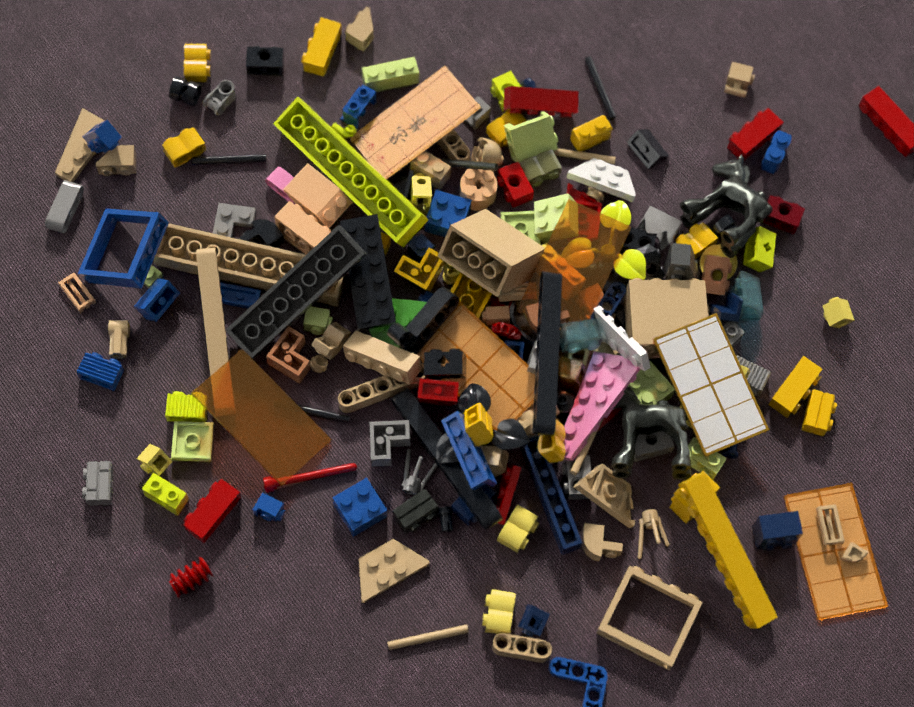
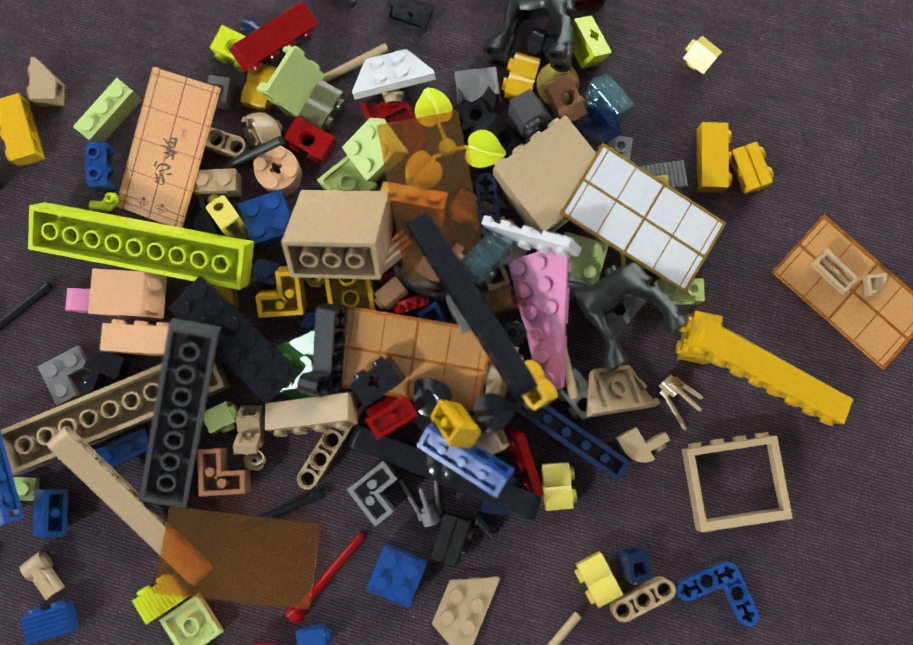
camera: 25 degrees left, 15 degrees up
yellow brick [570,115,613,152] -> none
dark blue brick [752,511,803,551] -> none

